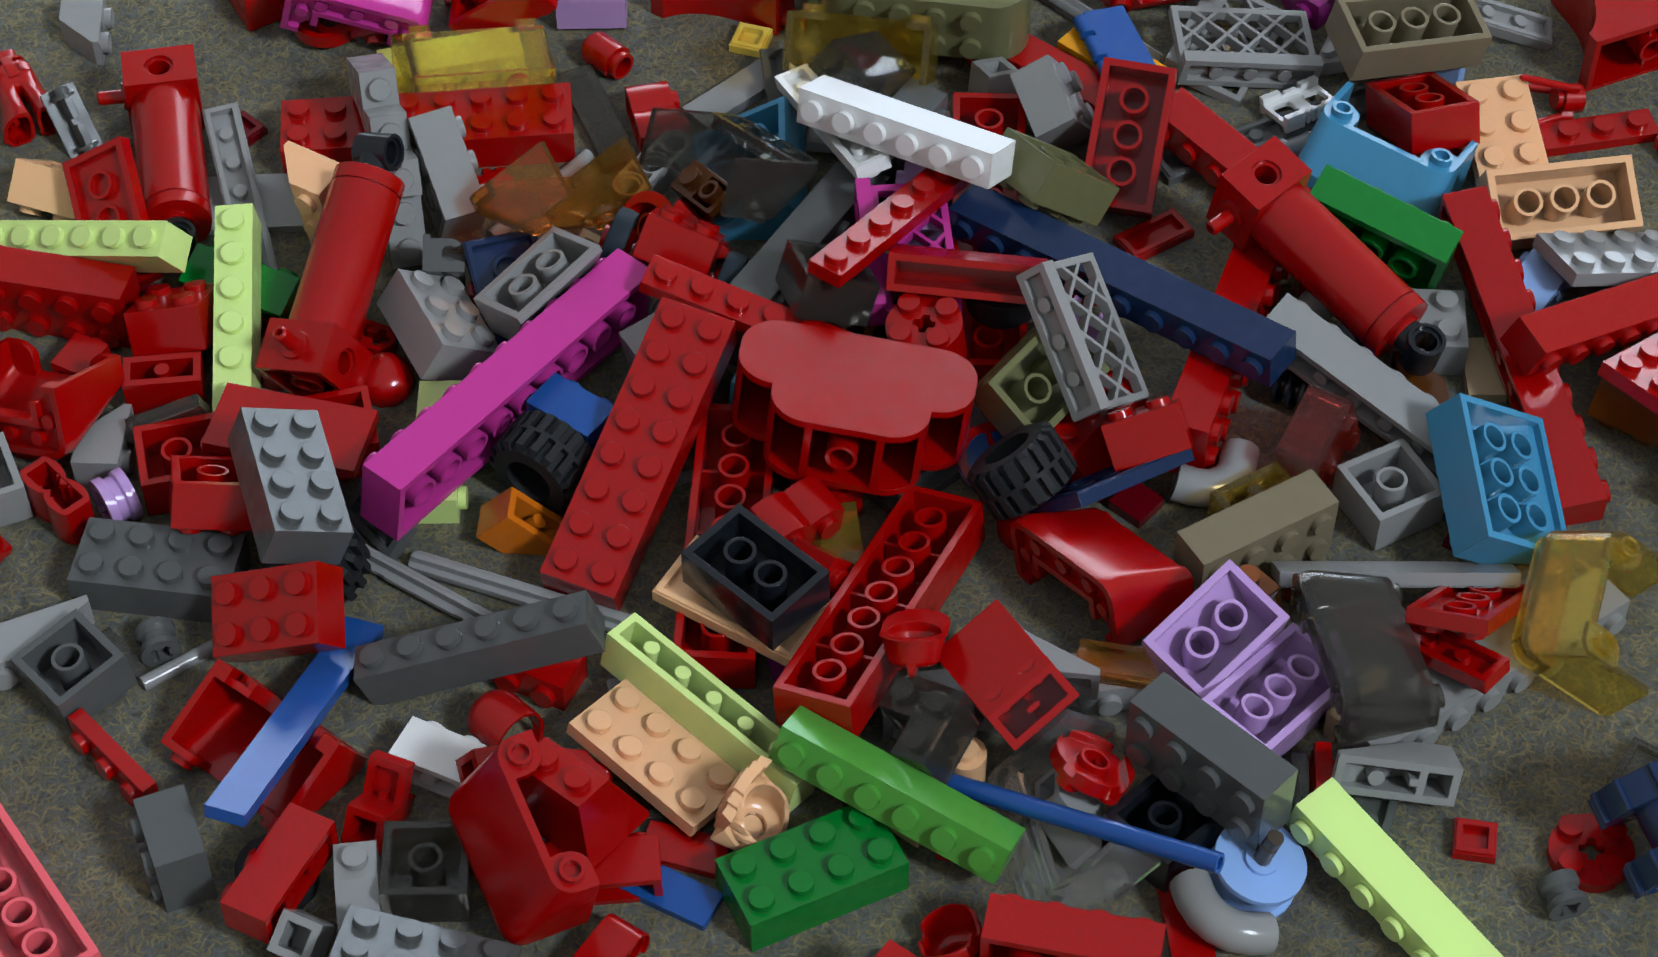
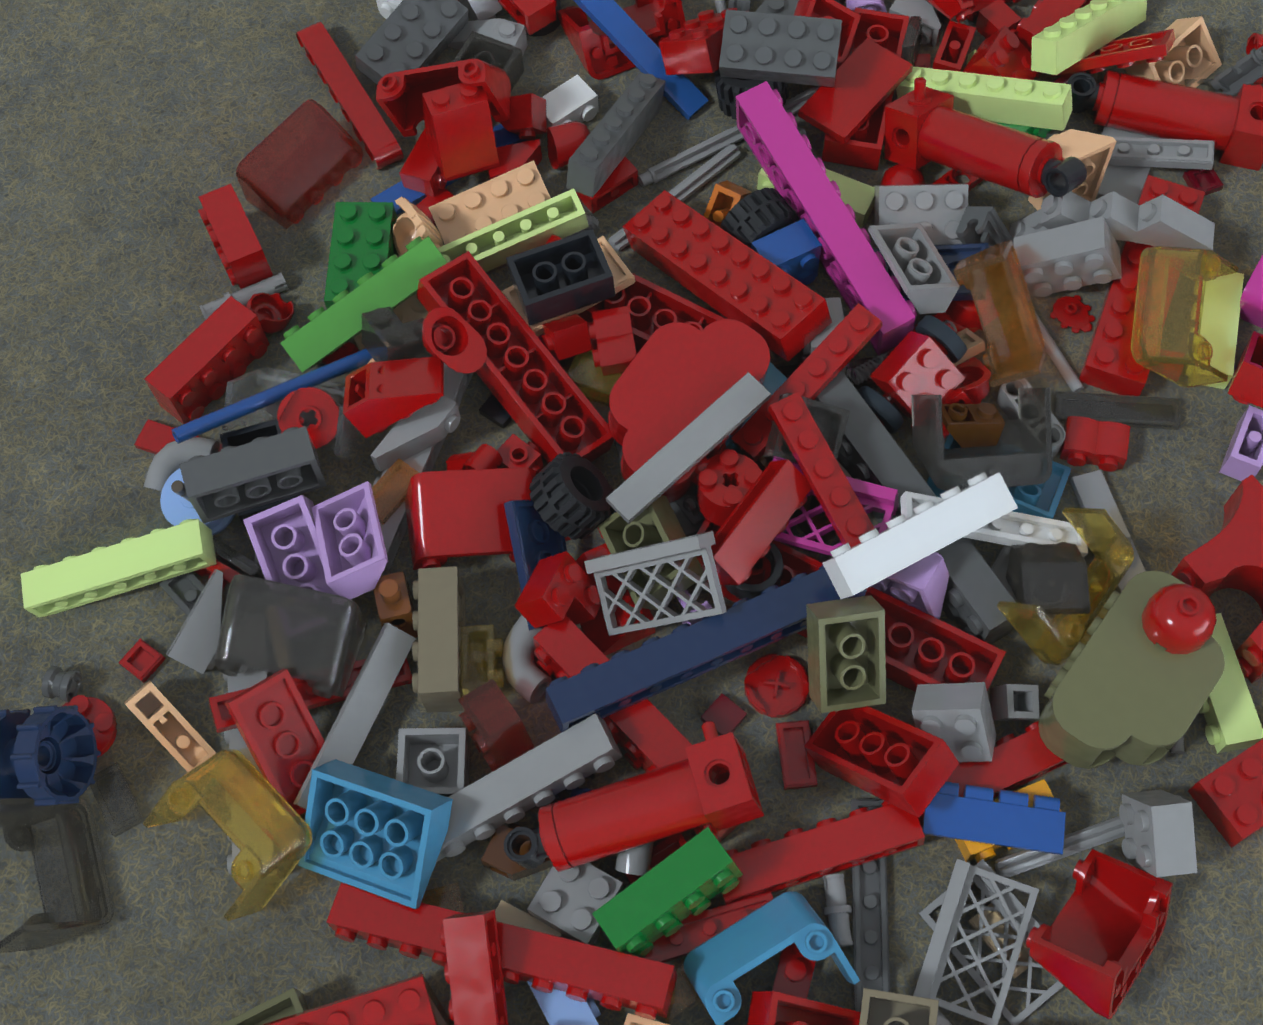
camera: 120 degrees right, 15 degrees up
red brick [341,749,415,856] -> none
red brick [581,31,634,80] -> none
light yellow tile [729,22,773,58] -> none
white piece [1259,75,1334,134] -> none
none -> light nougat slope [124,680,218,777]
none -> red piece [446,444,503,471]
none -> red brick [497,434,544,475]
none -> light grey tile [606,372,771,524]

